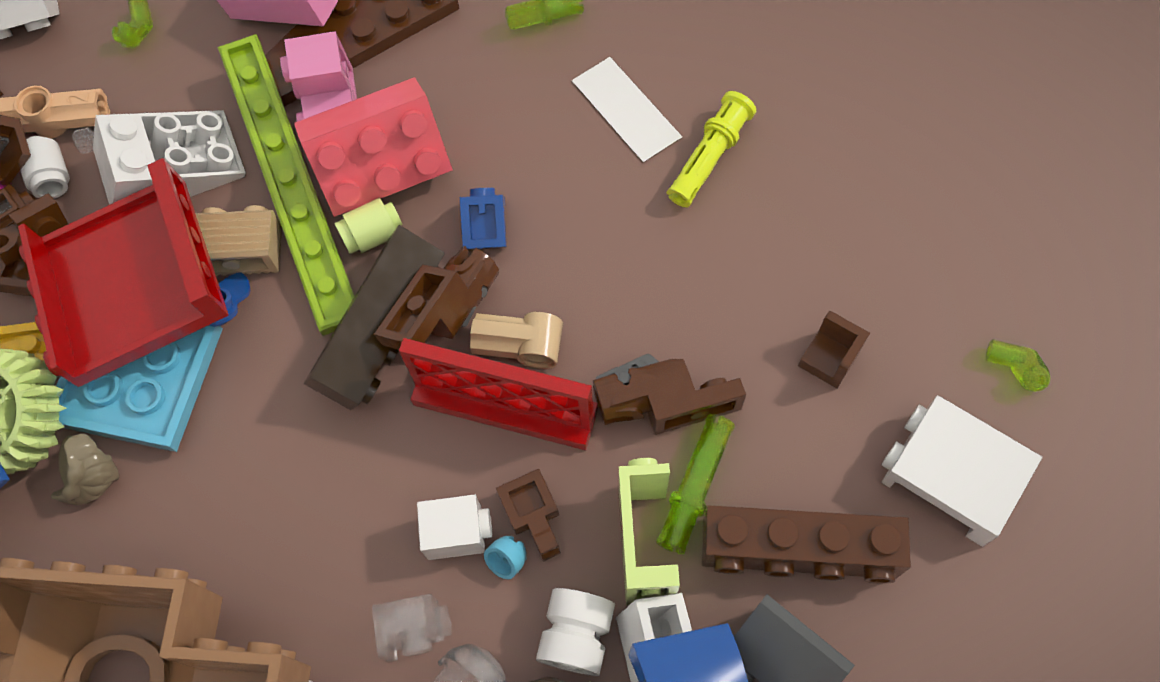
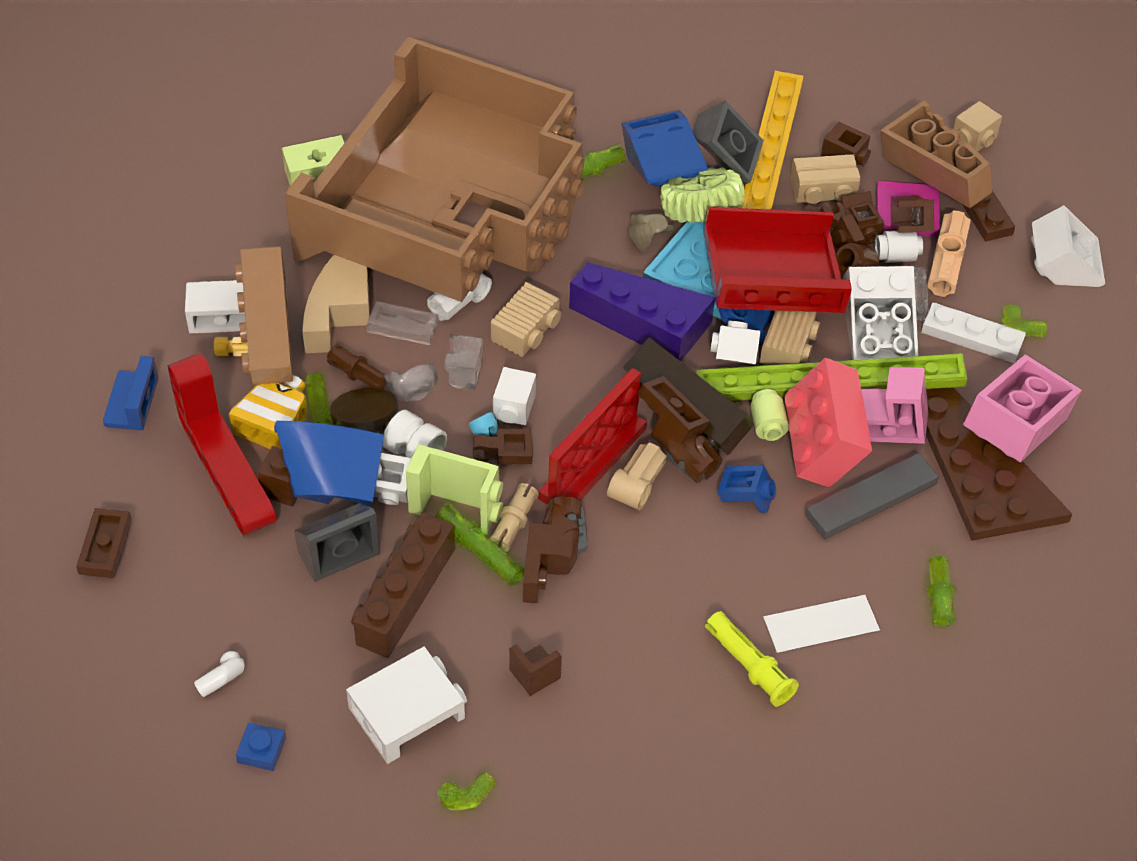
camera: 105 degrees right, 15 degrees down
none -> blue plate [236,723,286,771]
none -> tan pin [489,483,539,552]
none -> tan brick [491,282,561,357]
none -> dark purple wedge [569,263,715,362]
none -> white brick [710,321,760,365]
none -> dark grey tile [805,453,939,539]
none -> reddish brown brick [836,243,879,274]
none -> white plate [921,302,1026,363]

